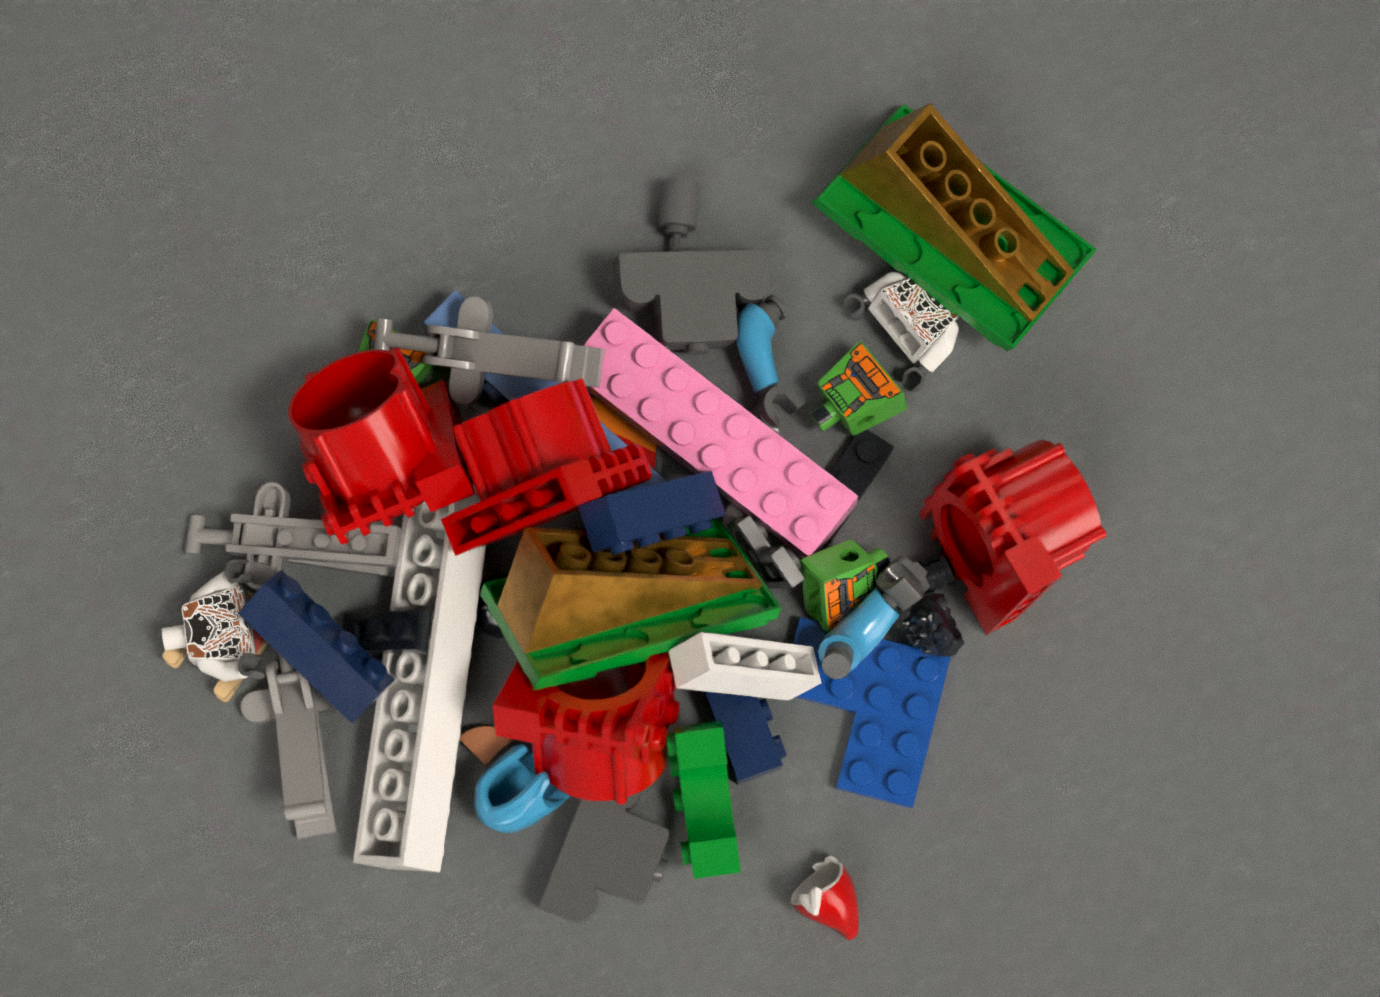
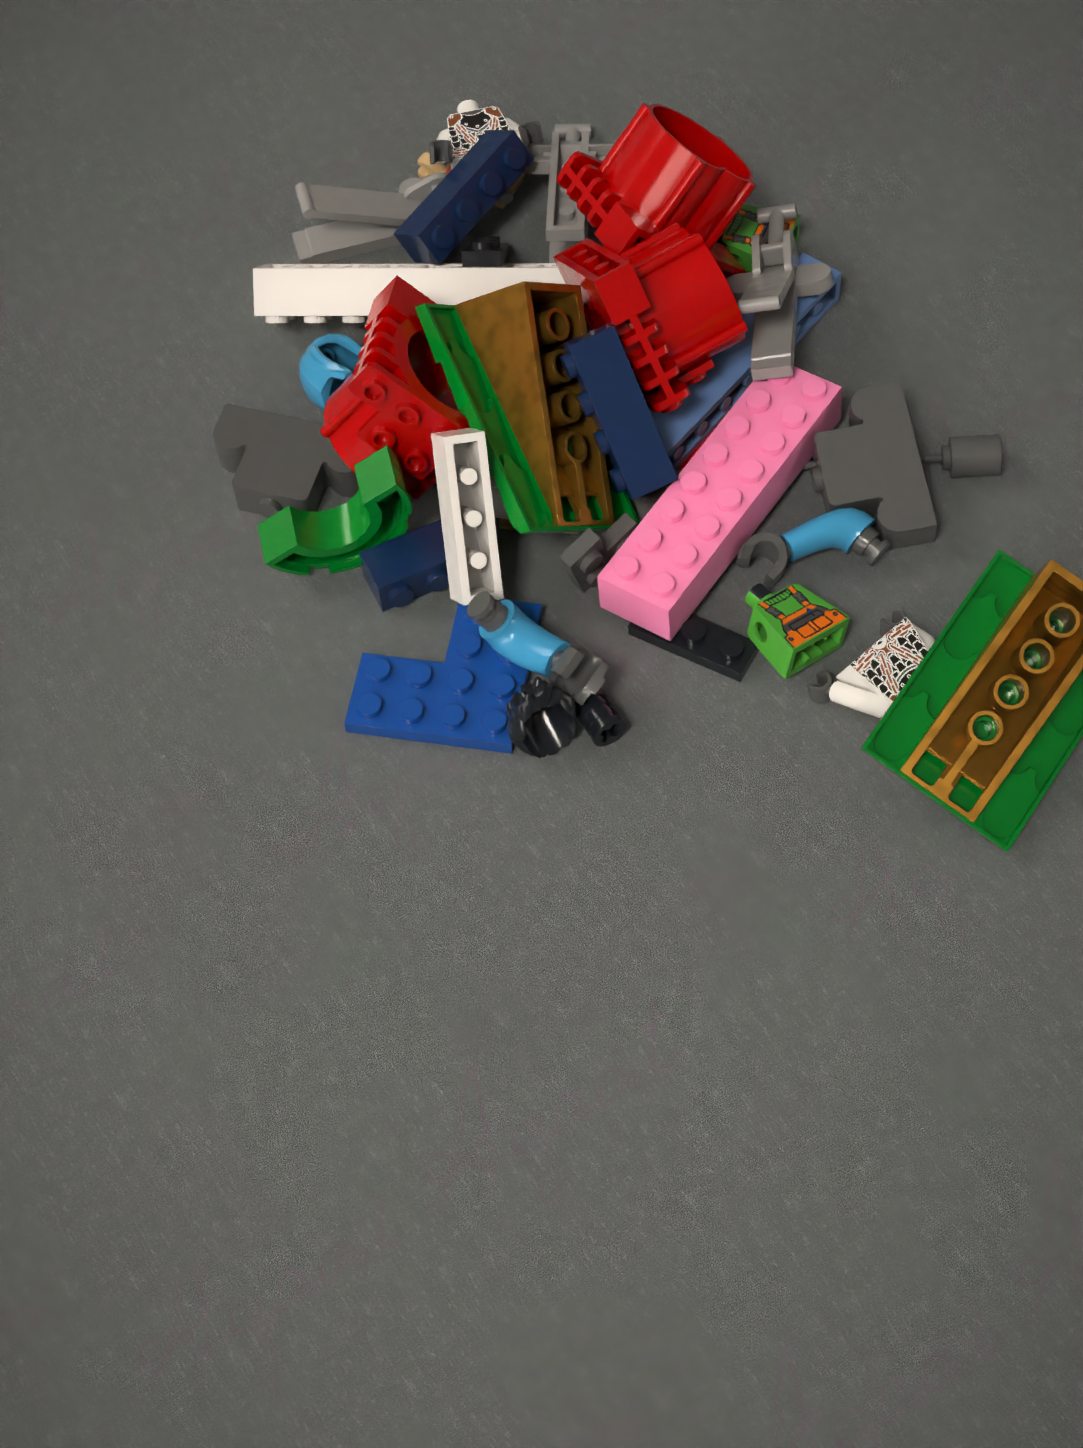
camera: 90 degrees right, 20 degrees down
hat [791,856,859,940] -> none
bright green torso [800,540,890,633] -> none
red hose [918,439,1107,635] -> none

